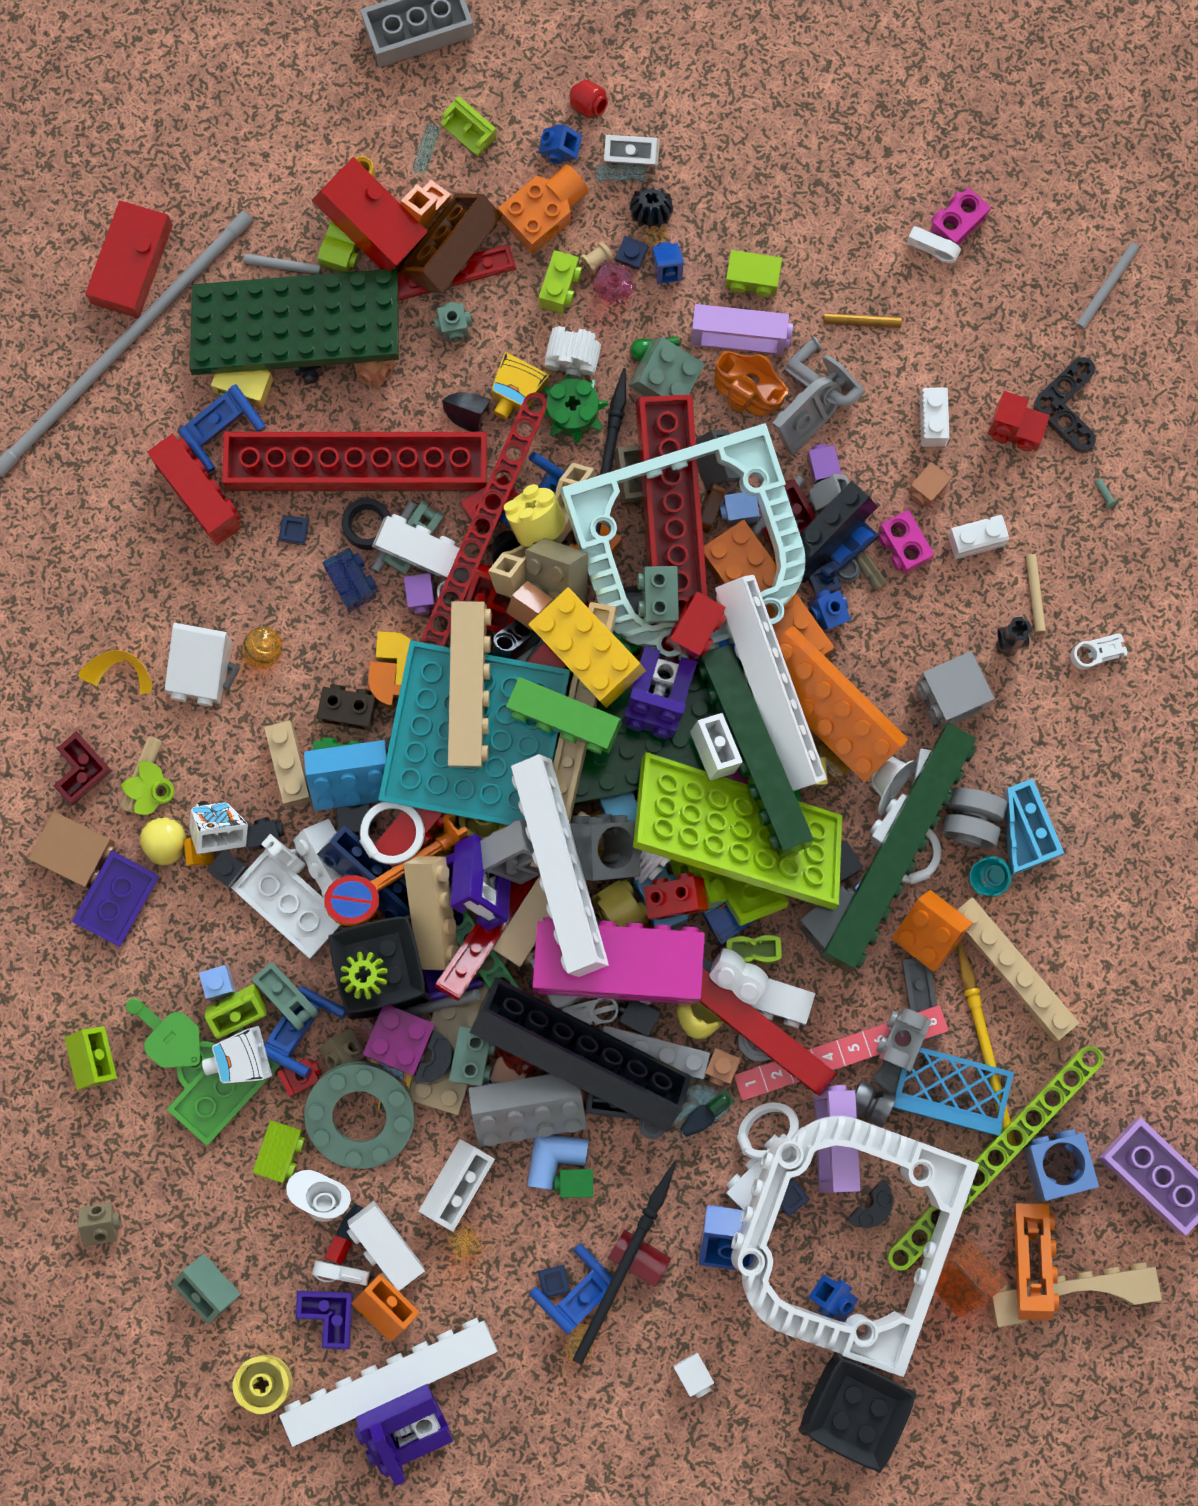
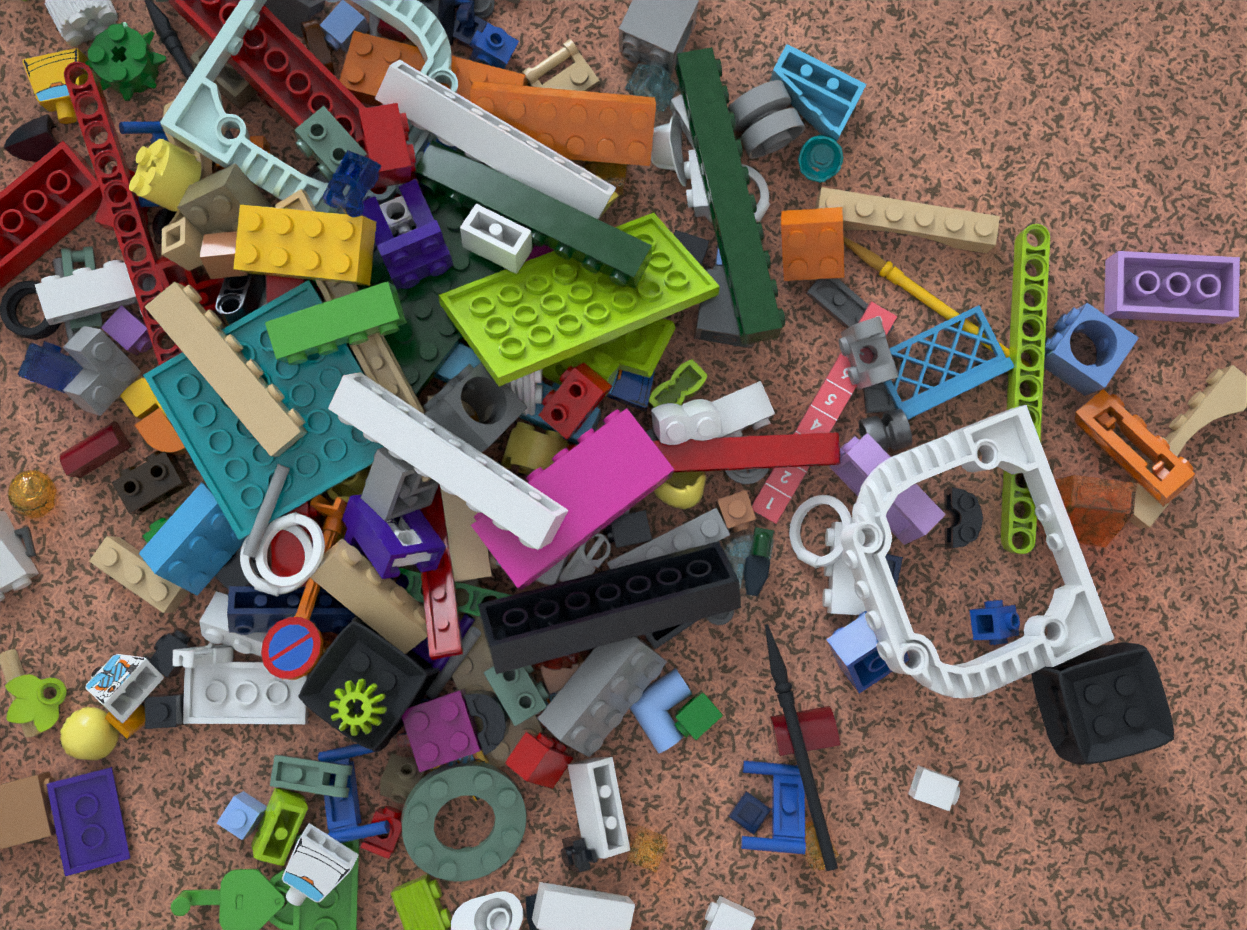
camera: 40 degrees left, 5 degrees up
none -> dark red brick [60,421,132,478]
none -> light grey brick [63,326,141,416]
none -> light grey bar [243,464,290,558]
none -> white piece [255,512,325,588]
none -> clear blue plate [323,150,382,217]
none -> red brick [505,732,574,789]
none -> tan plate [522,39,600,91]
none -> black plate [561,836,598,873]
none -> clear light blue brick [624,64,678,112]

